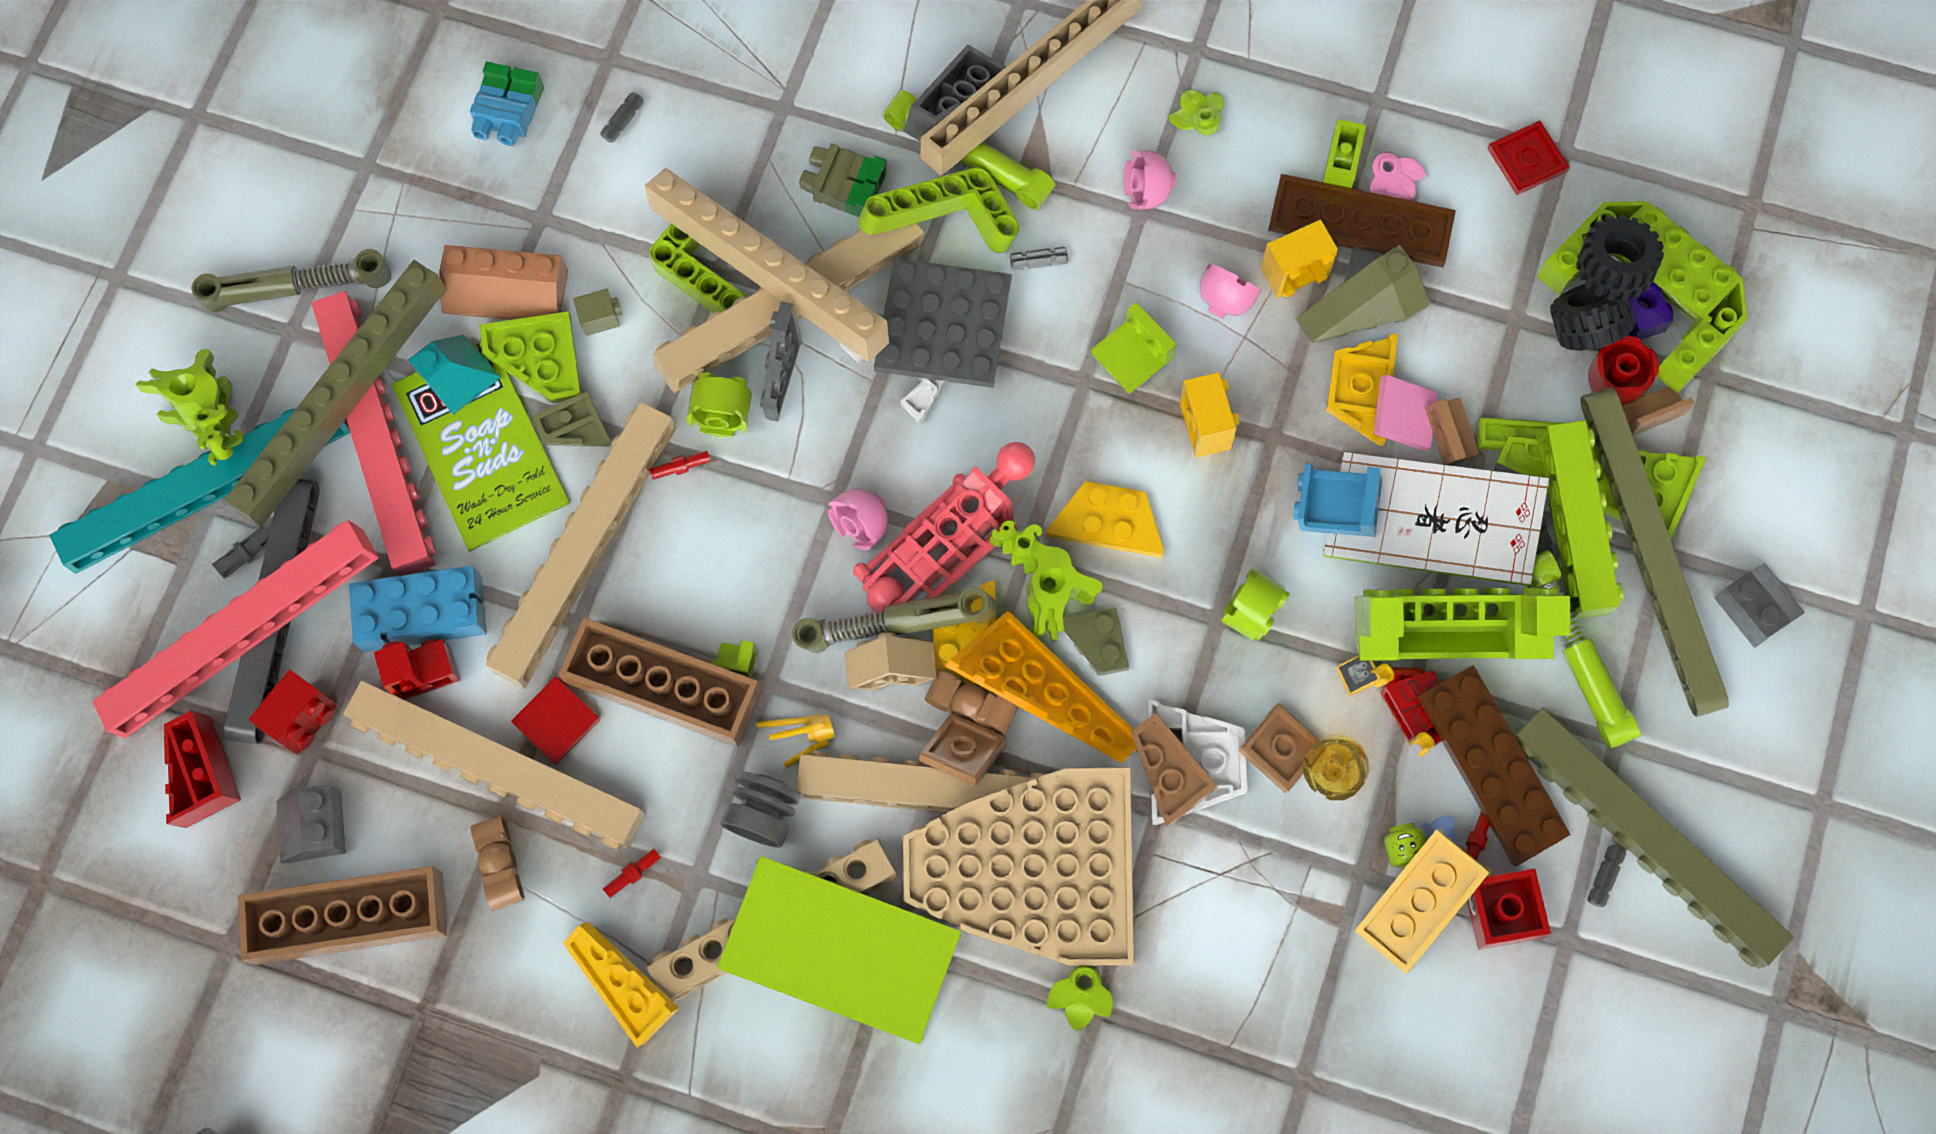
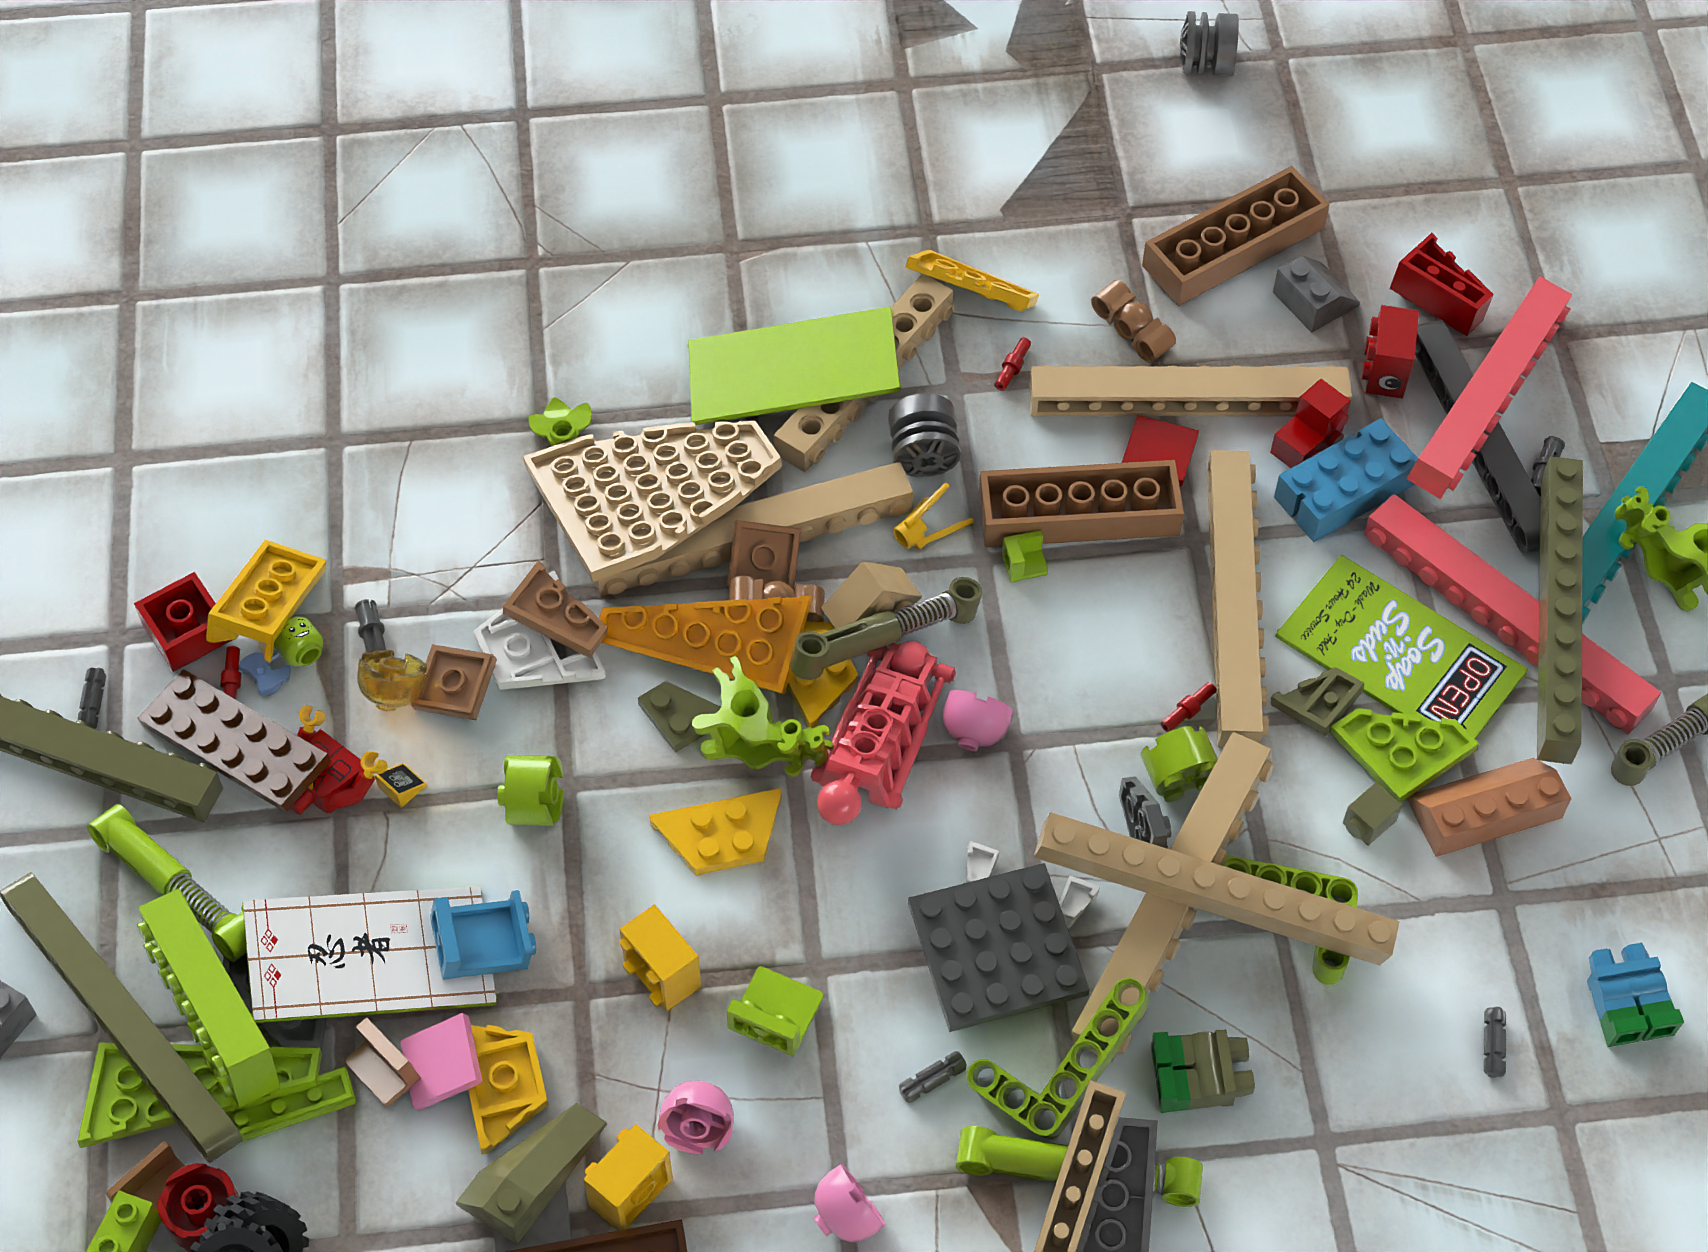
camera: 150 degrees right, 15 degrees down
teal slope [408,335,500,415] -> none
lime wedge [1355,588,1570,661] -> none
none -> dark grey axle [355,599,387,662]

